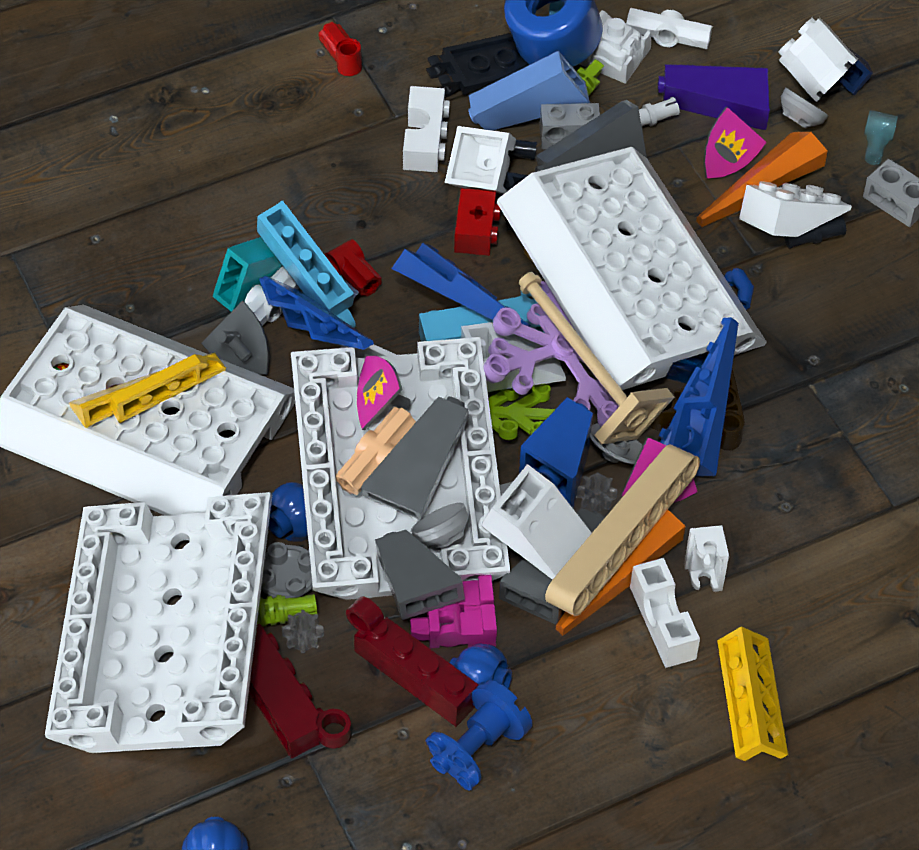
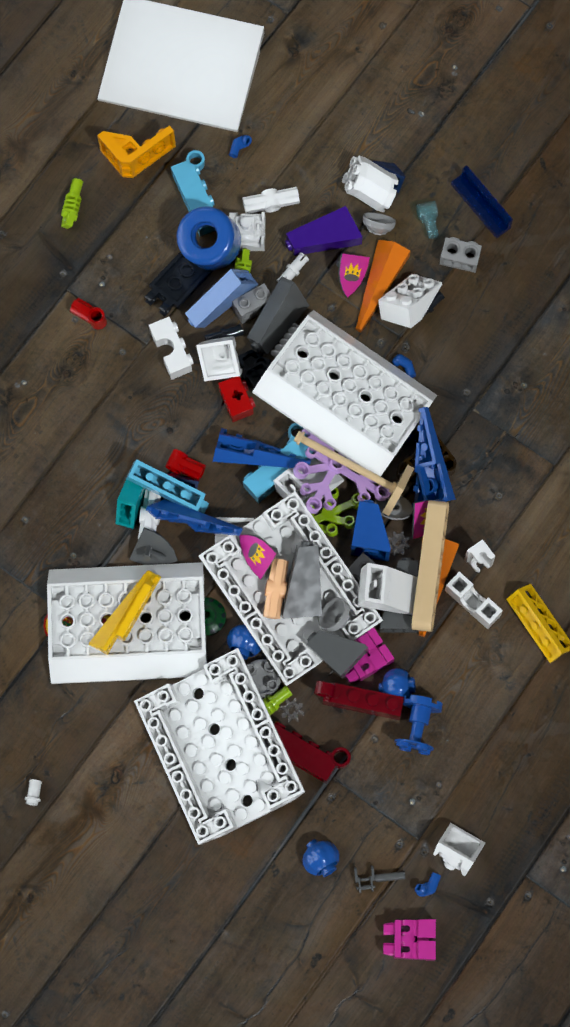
camera: 25 degrees left, 20 degrees up
none -> dark green dish [187,598,226,636]

